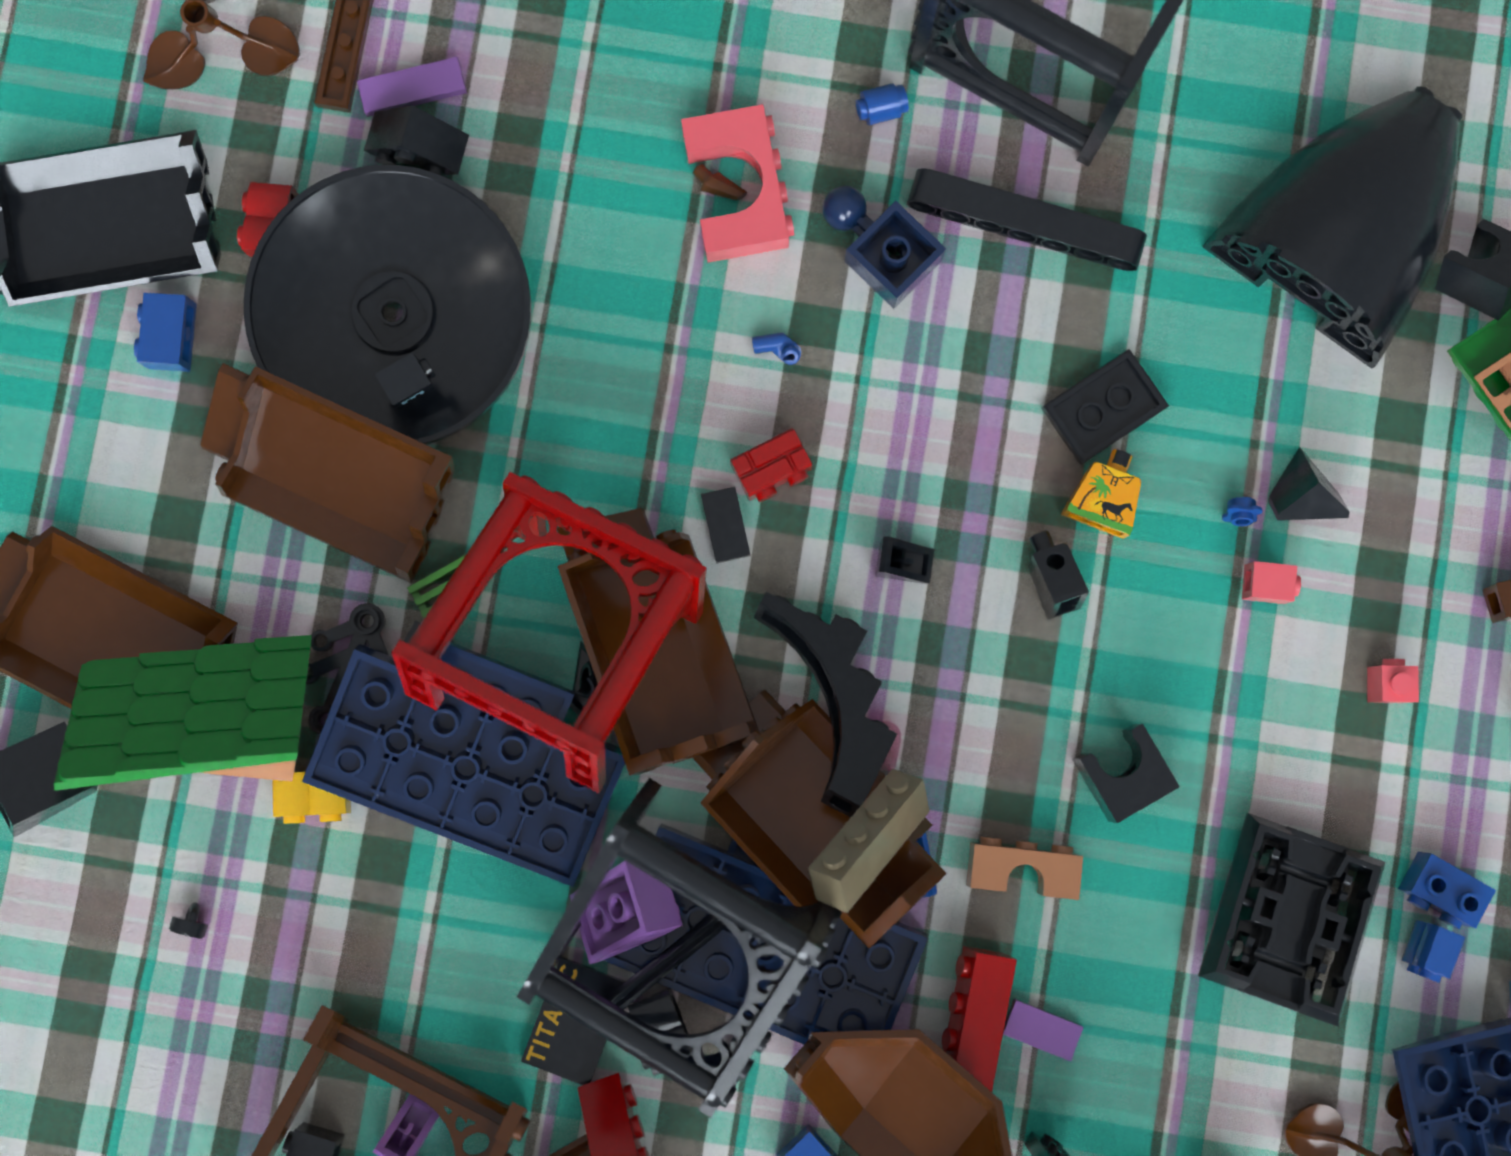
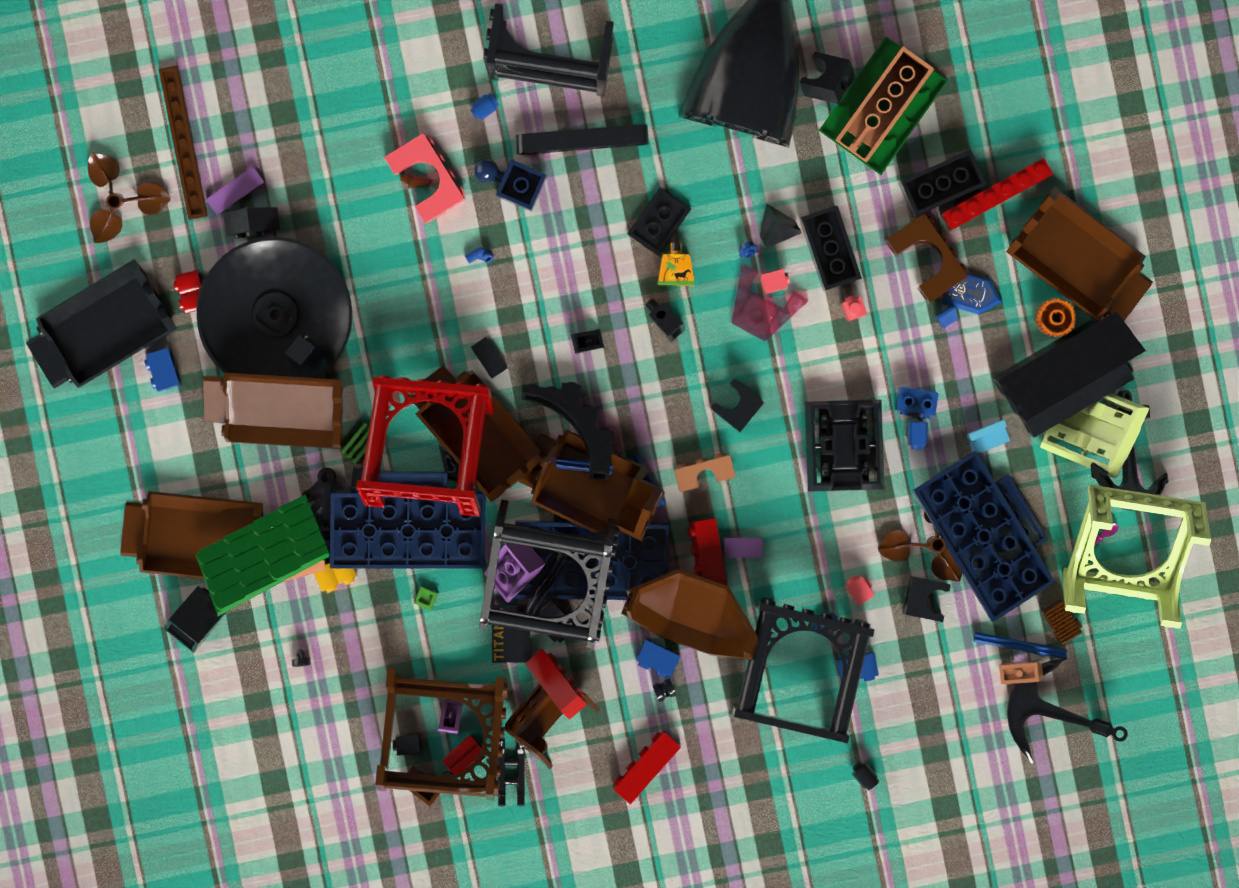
camera: 20 degrees left, 5 degrees up
red brick [730,428,812,502] -> none
dark tan brick [808,769,930,913] -> none
none -> bright green tile [413,585,439,610]
none -> blue axle [556,457,613,474]
none -> clear pink wing [731,264,808,342]
none -> black brick [799,205,862,292]

